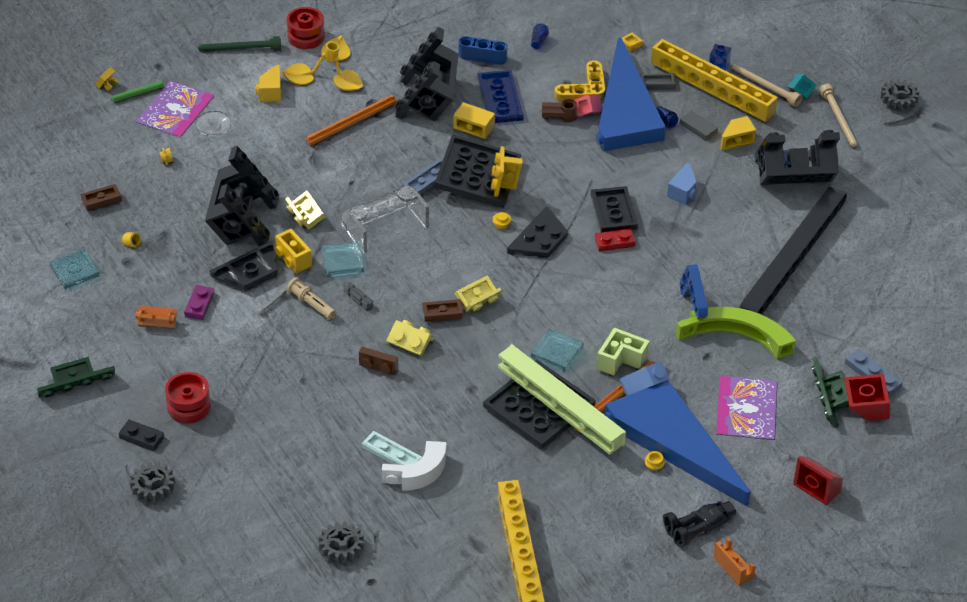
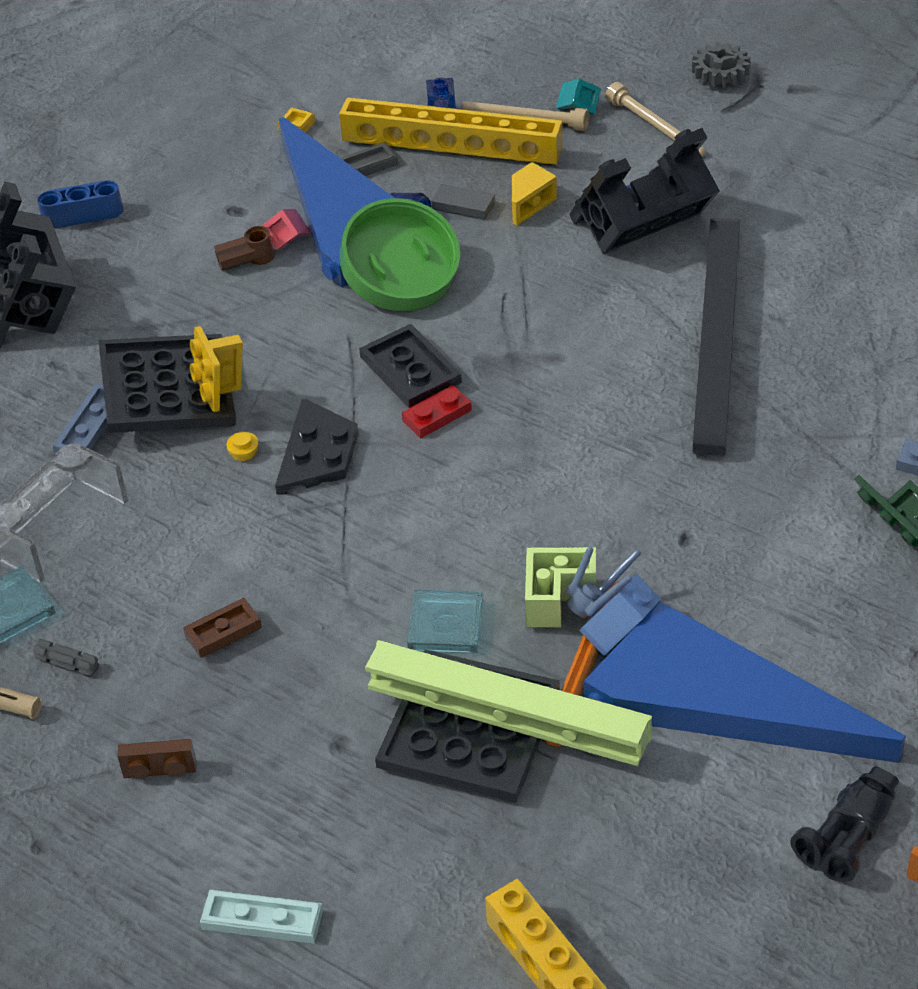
camera: 20 degrees left, 0 degrees up
white arch [382,441,446,491] -> none
light yellow bracket [386,320,434,357] -> none
yellow brick [453,102,495,139] -> none
light yellow bracket [455,275,502,313] -> none
clear blue tile [477,70,524,123] -> none
clear blue cone [531,23,549,49] -> none
yellow beam [554,61,605,101] -> none
yellow plate [644,451,665,470] -> none
medium blue slope [667,163,697,205] -> none
lime arch [676,307,796,359] -> none
blue beam [680,264,708,319] -> none
sticker [716,376,777,439] -> none
none -> bright green piece [339,198,460,311]
none -> sand blue plant [565,547,641,619]

